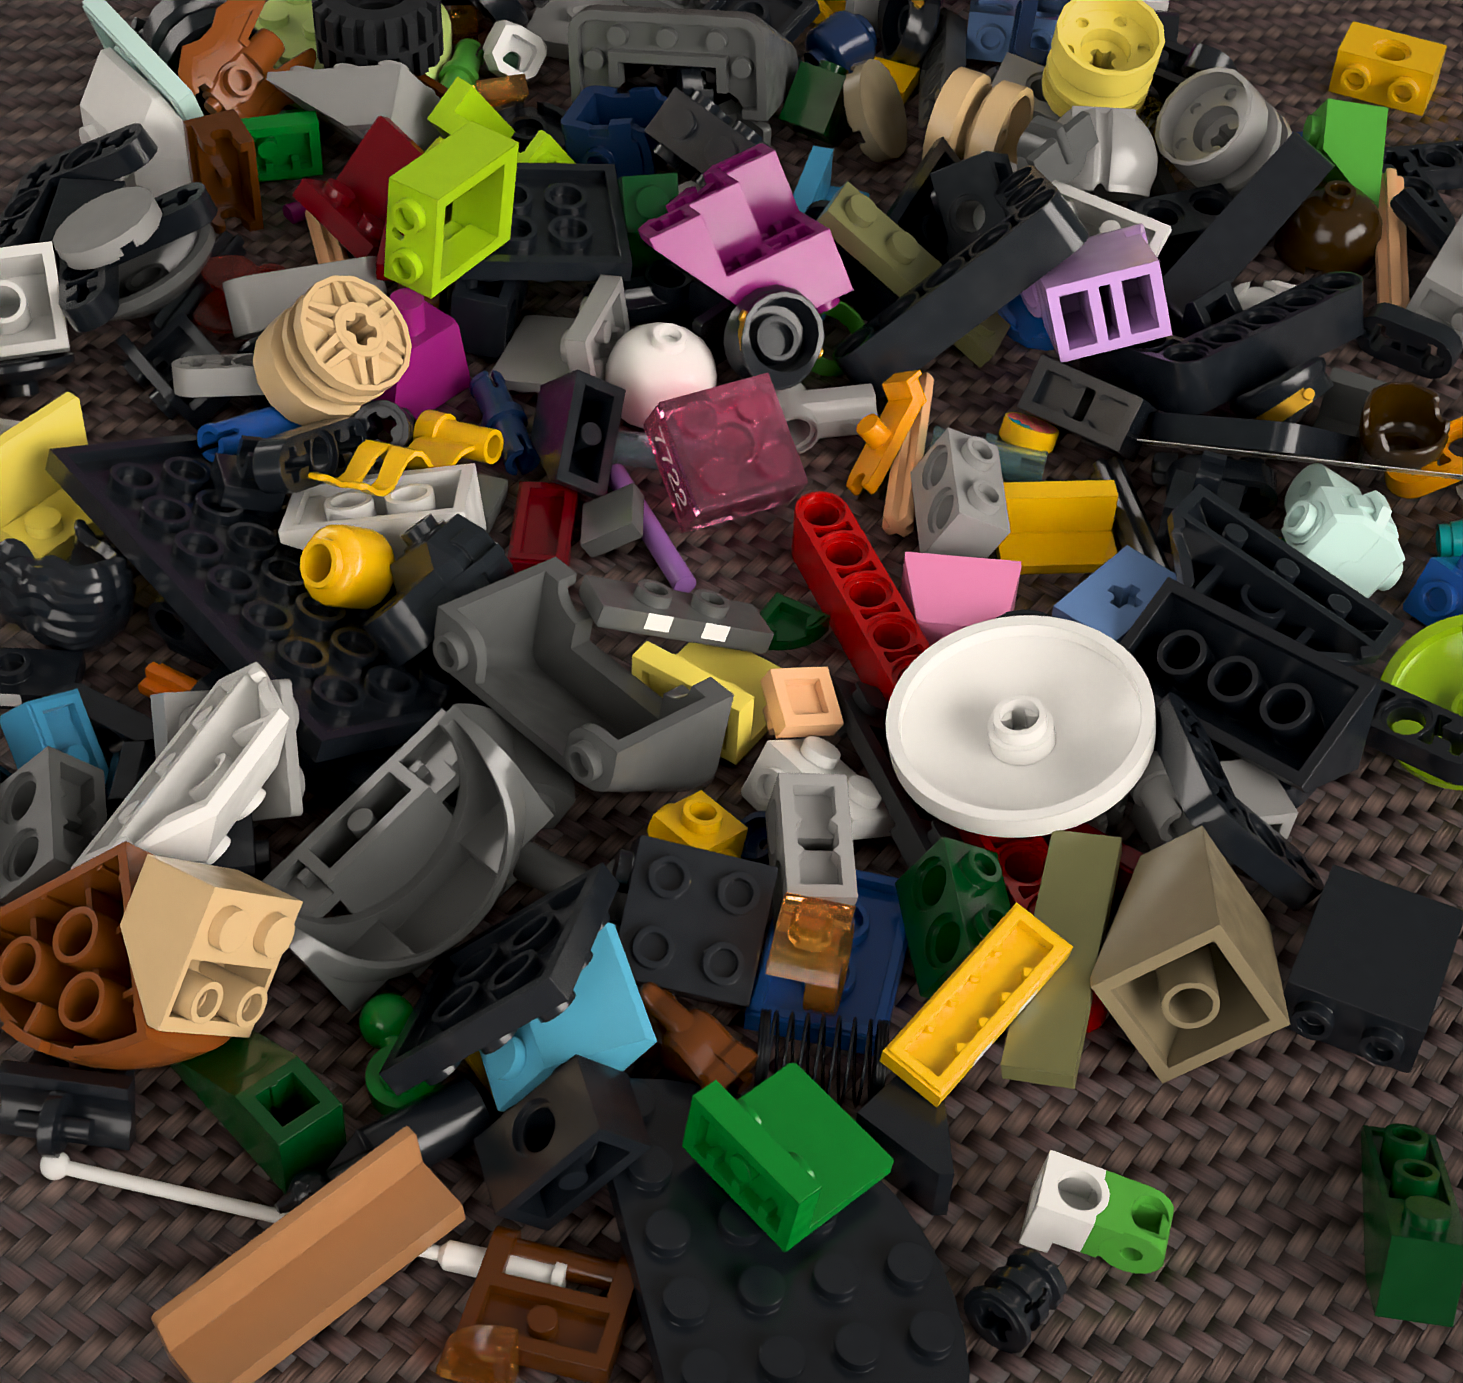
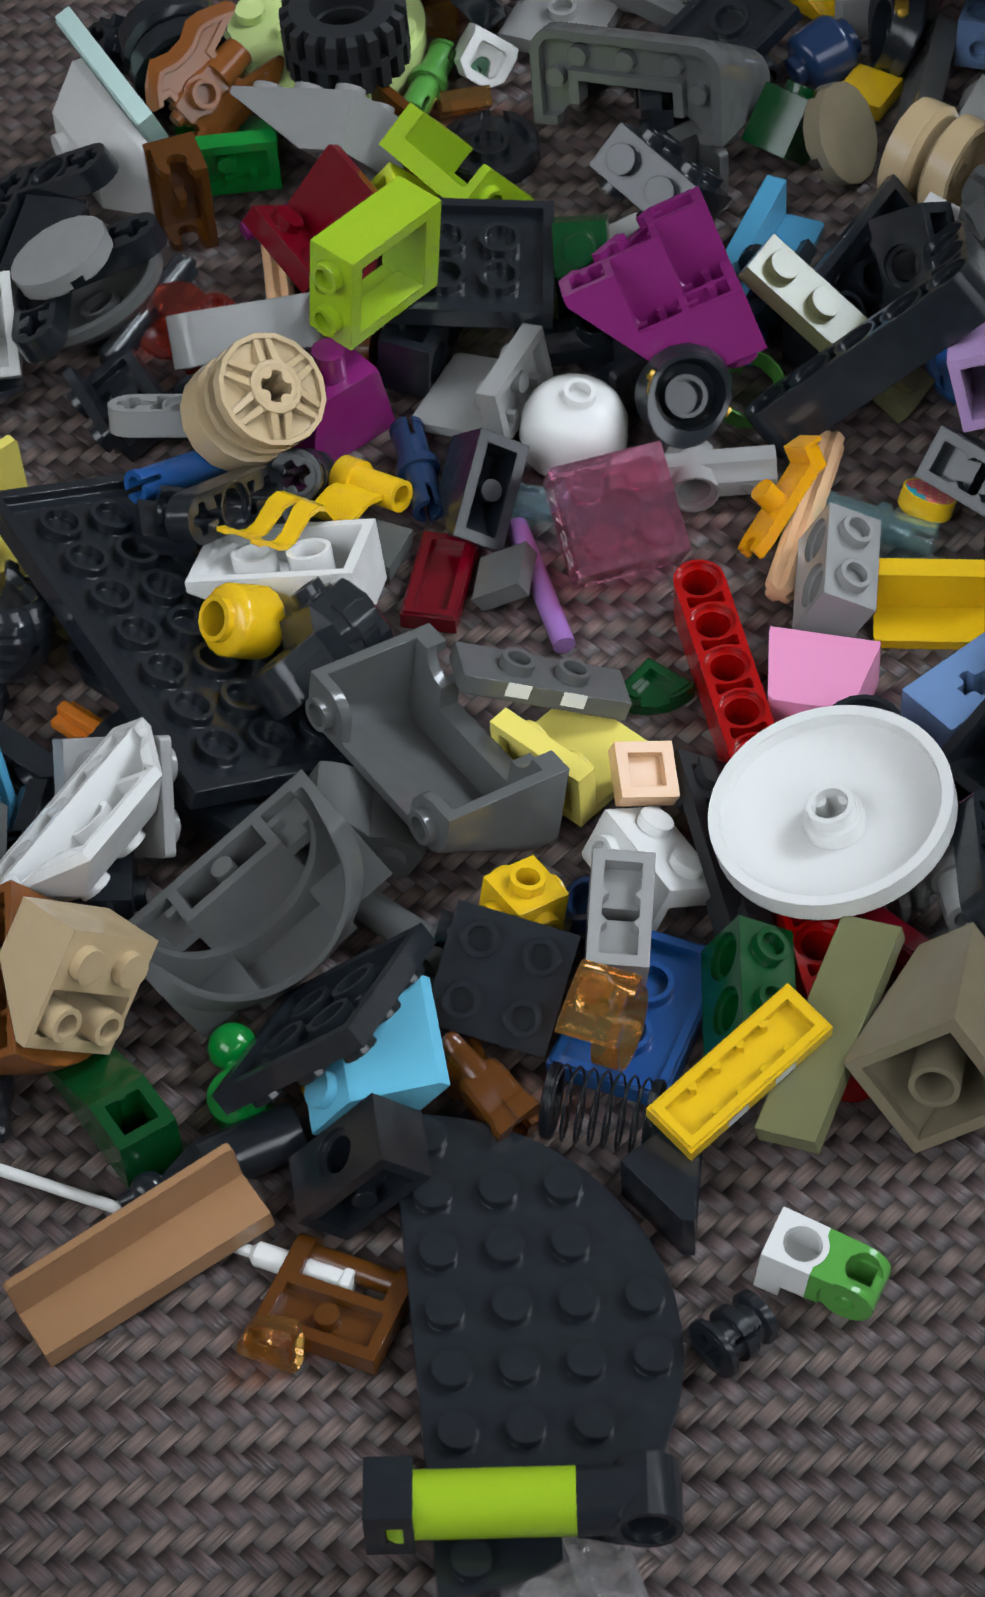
camera: 15 degrees right, 5 degrees up
dark blue piece [561,85,668,179] -> none
green bracket [682,1063,894,1252] -> none

